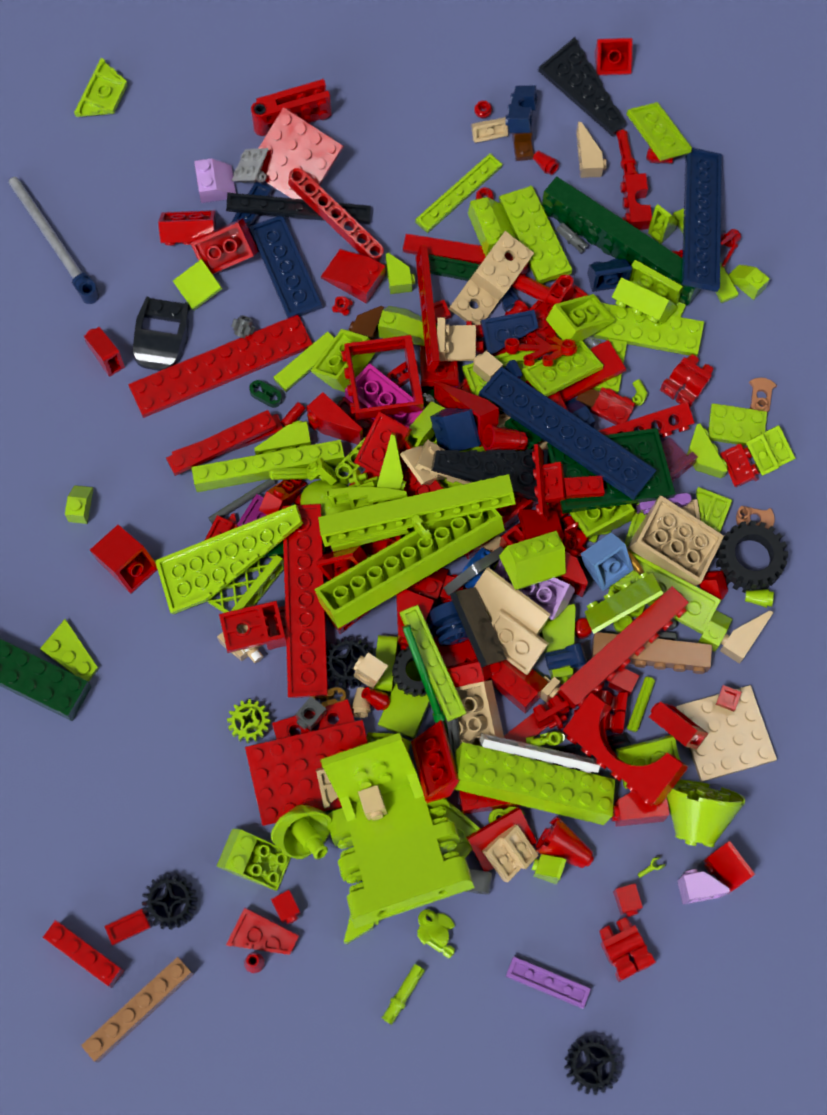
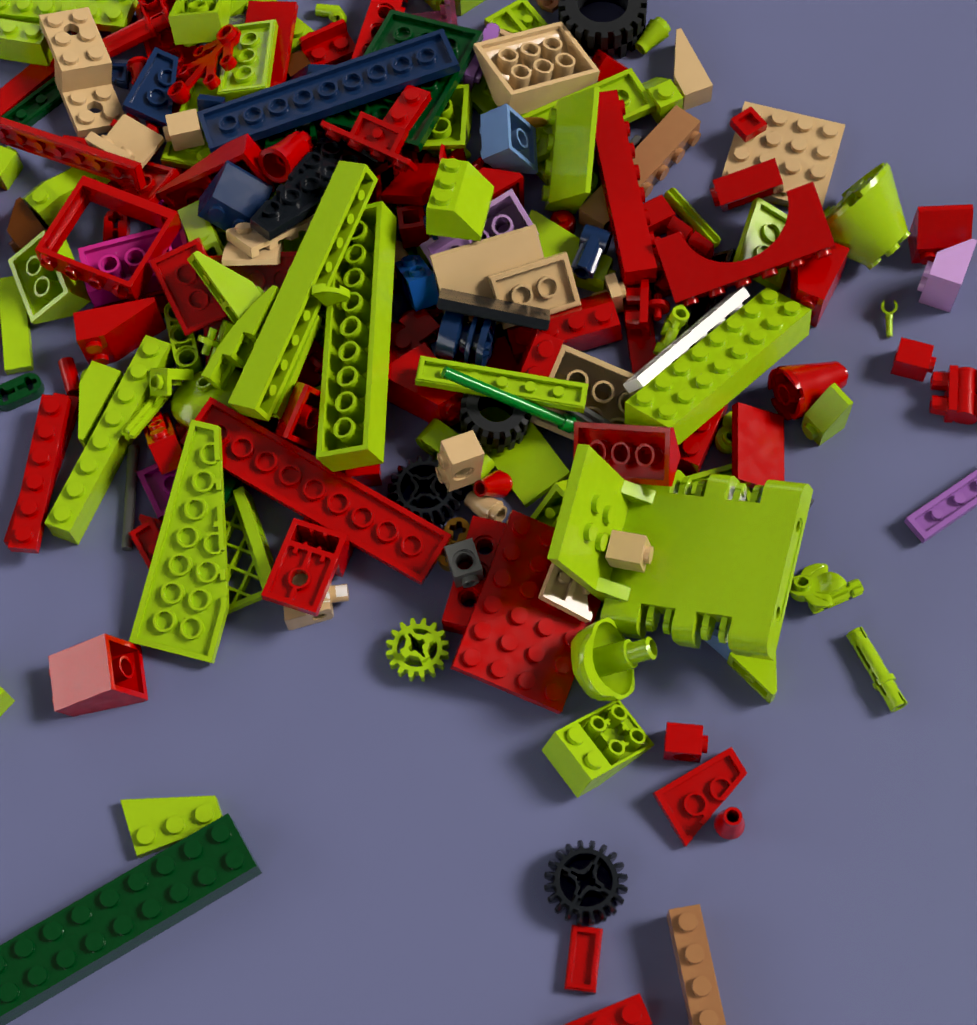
camera: 50 degrees left, 5 degrees down
dark grey beam [443,546,504,596] -> none
tan slope [482,825,539,882] -> none

